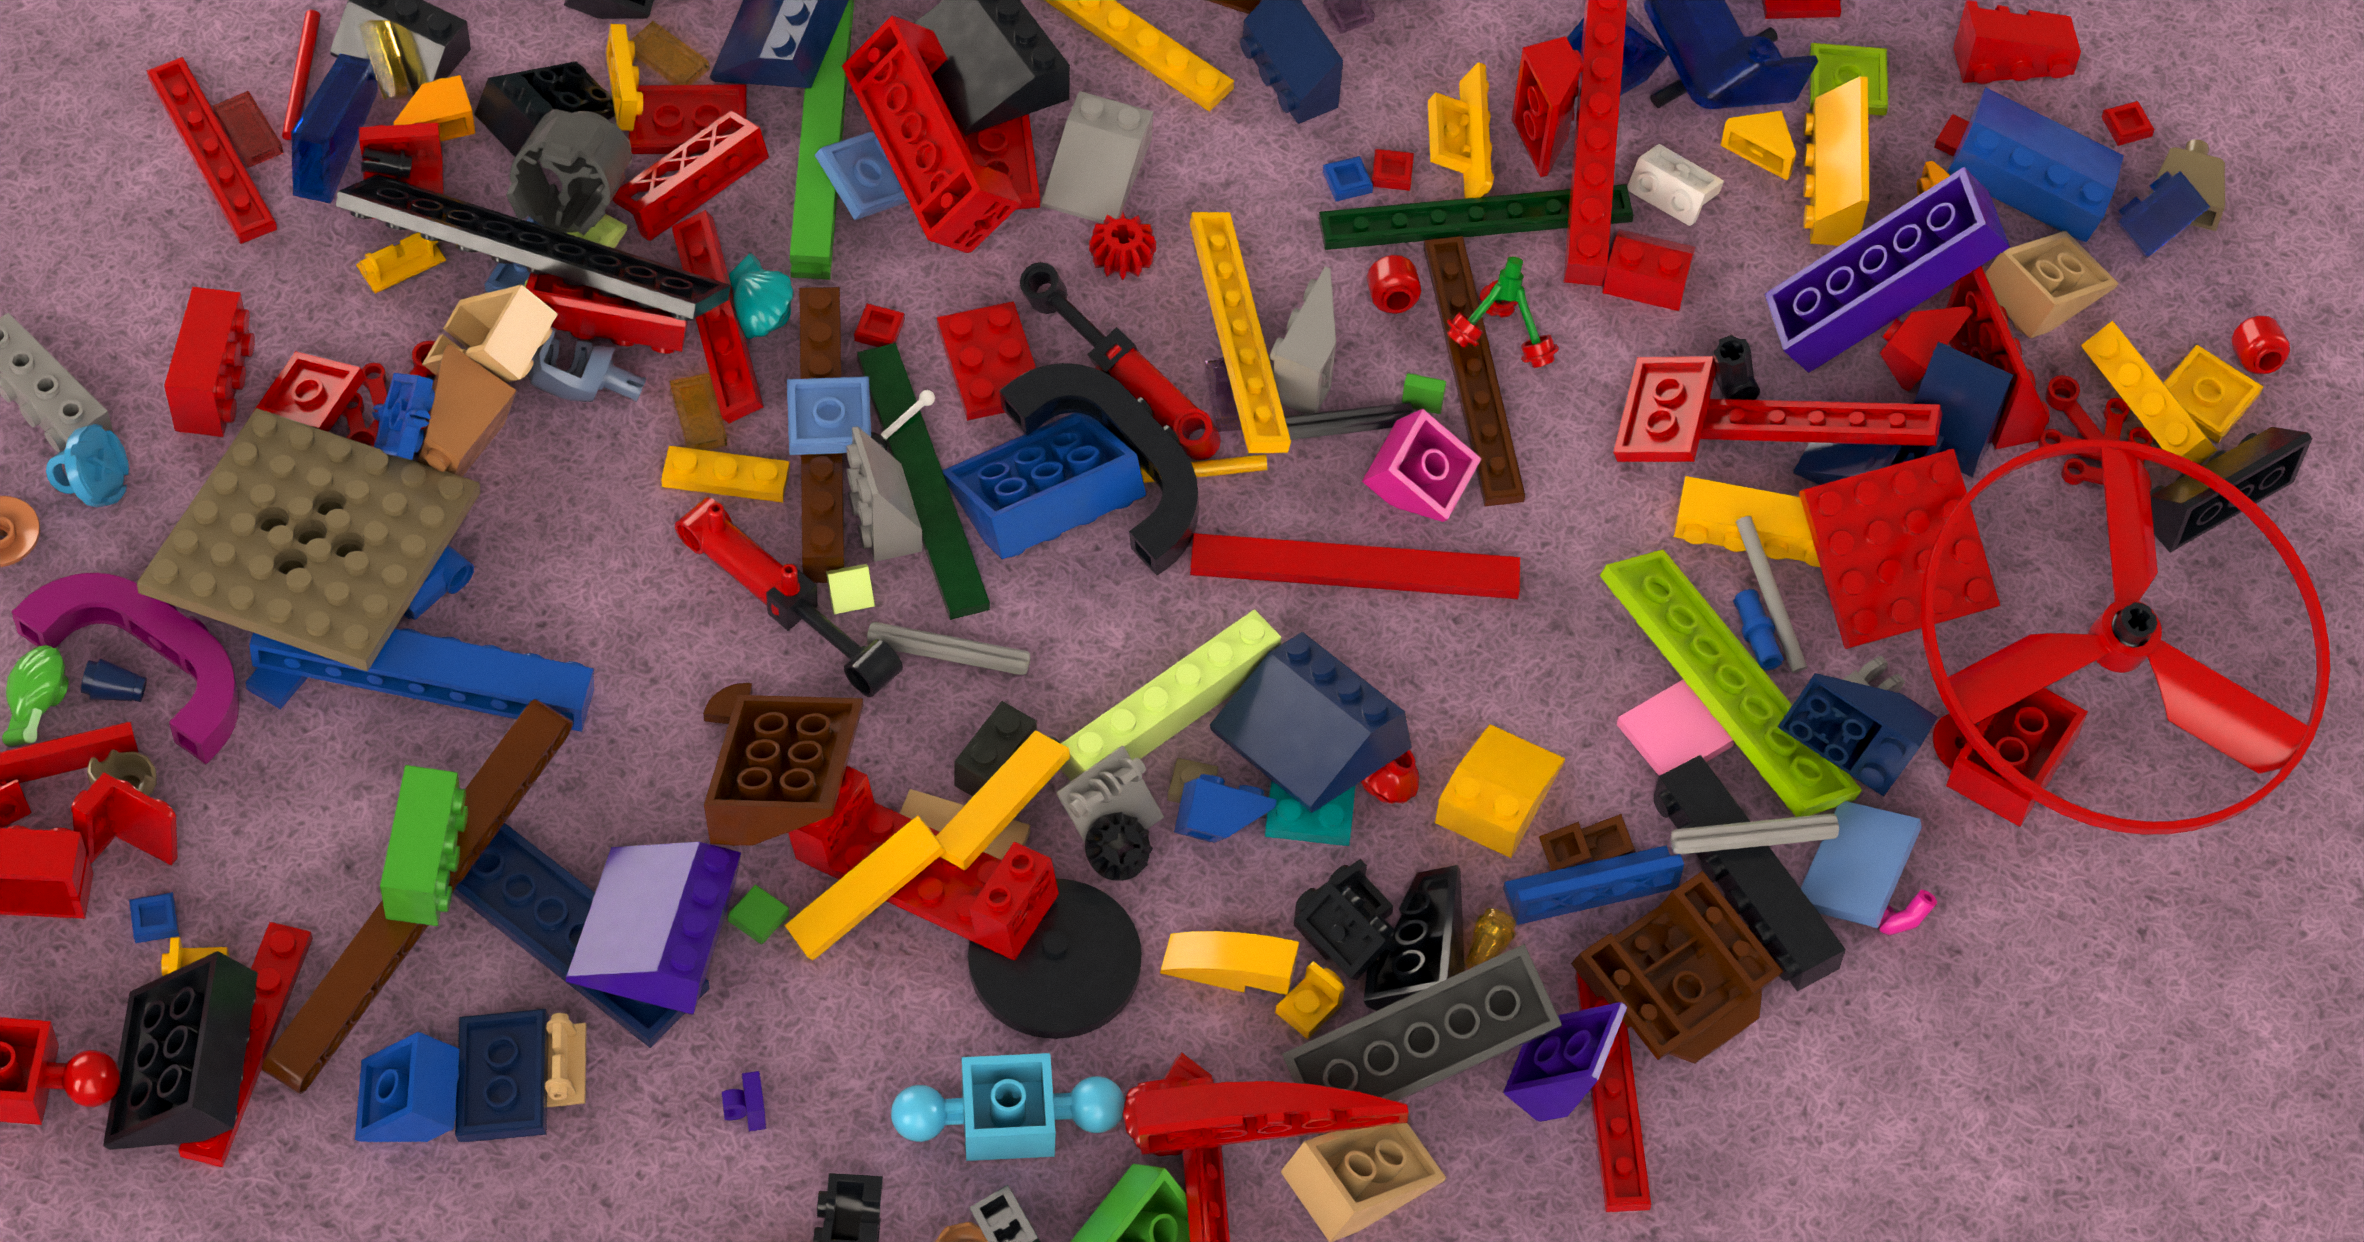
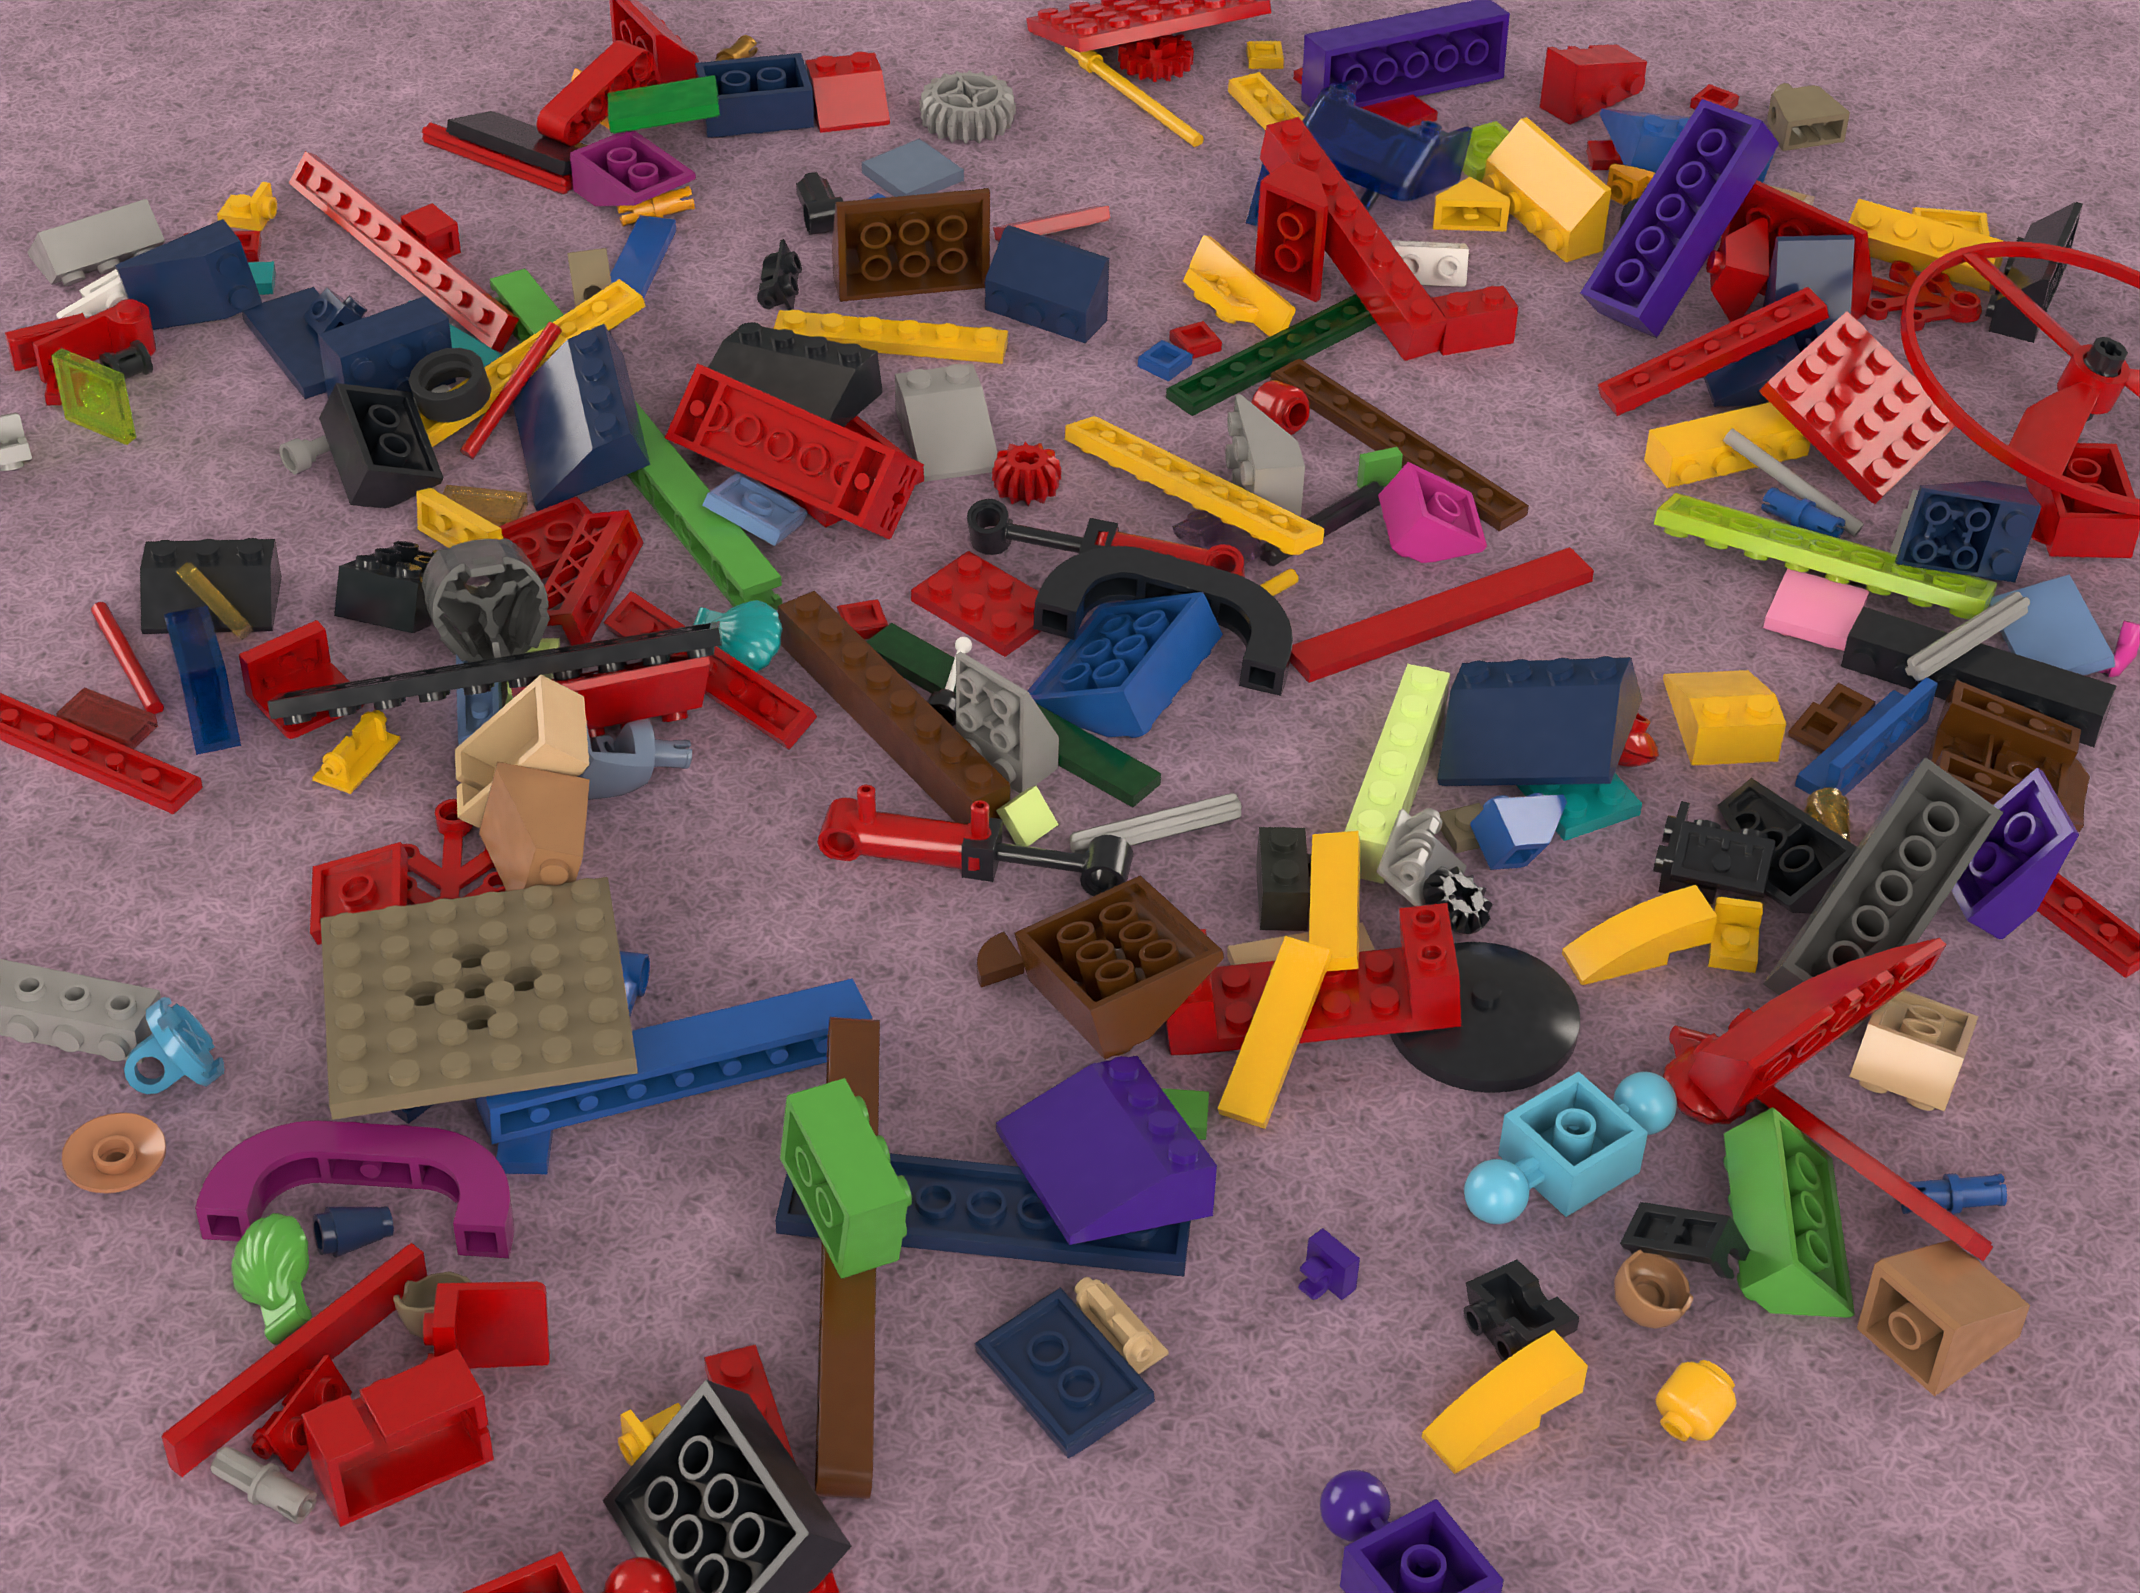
camera: 30 degrees left, 15 degrees down
blue tile [129,892,179,943] -> none
red brick [164,286,255,437] -> none
blue slope [355,1032,460,1142] -> none
black pin [361,147,412,181] -> none
blue plate [372,373,435,460] -> none
light orange slope [393,75,475,141] -> none
yellow plate [661,446,790,503] -> none
clear yellow tile [669,373,728,450] -> none
medium blue tile [787,377,871,455] -> none
plant [1447,256,1559,368] -> none
plate [1613,356,1716,462] -> none
black piece [1713,335,1760,400] -> none
clear blue brick [2116,171,2210,258] -> none
red head [2231,316,2290,374] -> none

